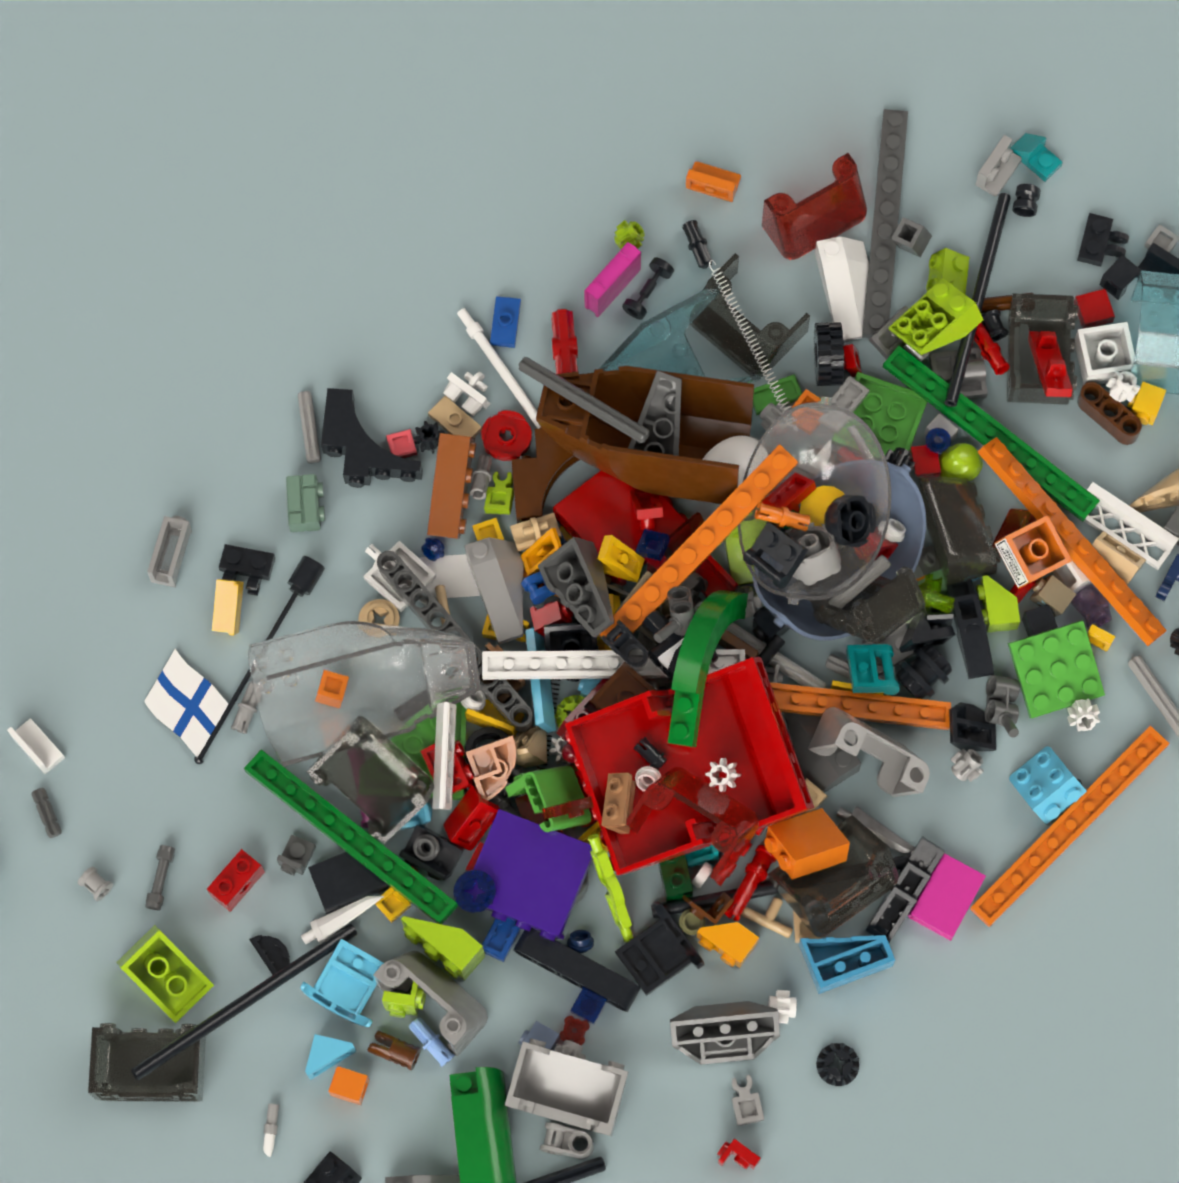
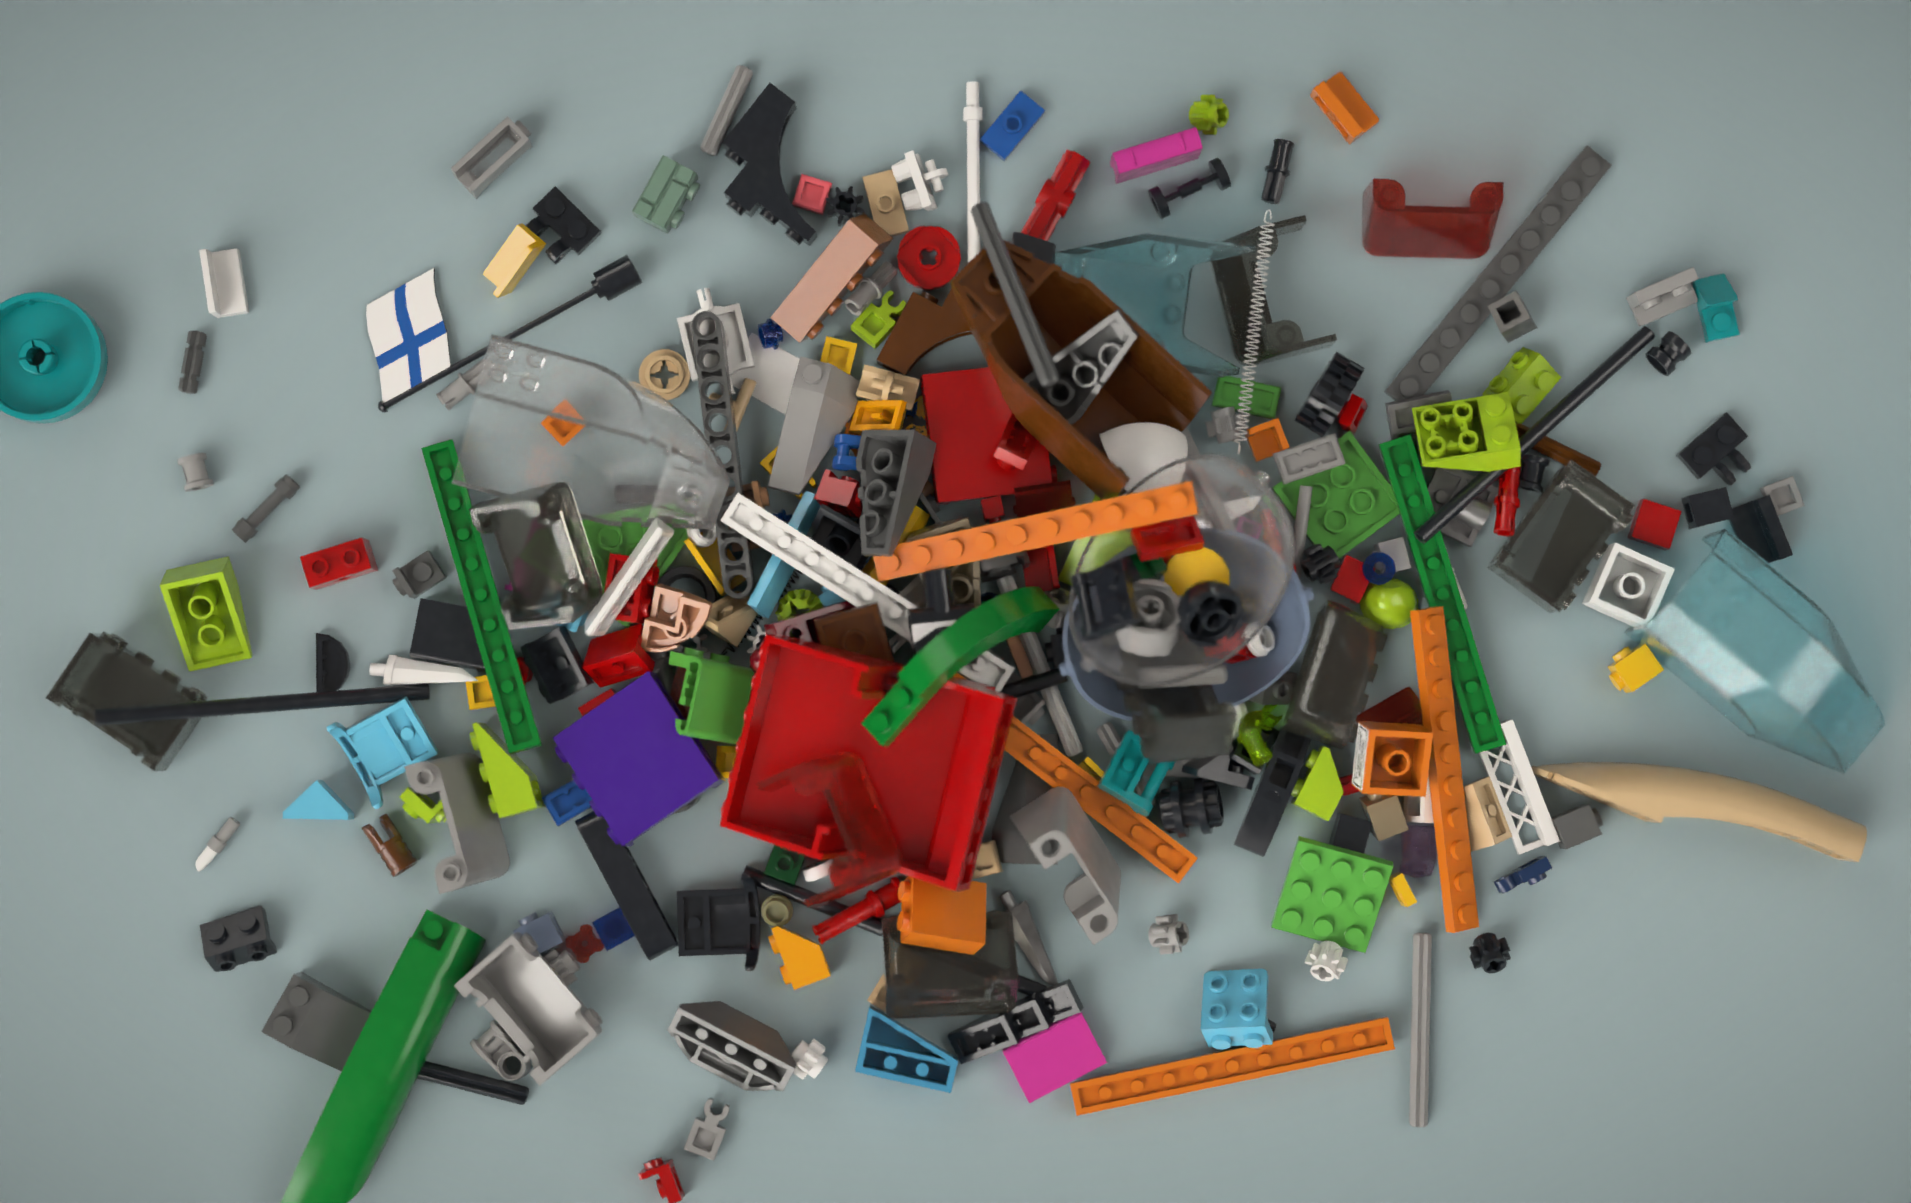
camera: 25 degrees right, 15 degrees up
orange panel [328,1066,370,1105] -> none
light blue axle [409,1017,455,1067] -> none
dark grey plate [413,834,440,861] -> none
clear blue gear [453,870,497,913] -> none
clear red plate [542,796,594,819] -> none
dark blue plate [567,930,594,953] -> none
lime piece [588,834,634,943] -> none
yellow slope [597,535,645,582] -> none
black piece [601,620,649,668] -> none
medium nougat bracket [601,773,636,834] -> none
black pin [633,737,668,770] -> none
clear blue plate [635,529,670,561] -> none
white plate [635,766,662,792] -> none
dark grey beam [654,586,695,643] -> none
reddish brown bracket [682,892,734,925] -> none
white gear [705,758,741,792] -> none
tan piece [742,897,793,938] -> none
orange pin [755,503,810,532] -> none
white wedge [815,236,869,342] -> none
black gear [816,1043,859,1086] -> none
black slope [949,702,996,751] -> none
dark grey beam [985,675,1020,738] -> none
red hinge [1028,331,1073,397] -> none
reddish brown beam [1077,382,1142,445] -> none
white gear [1106,371,1140,402] -> none

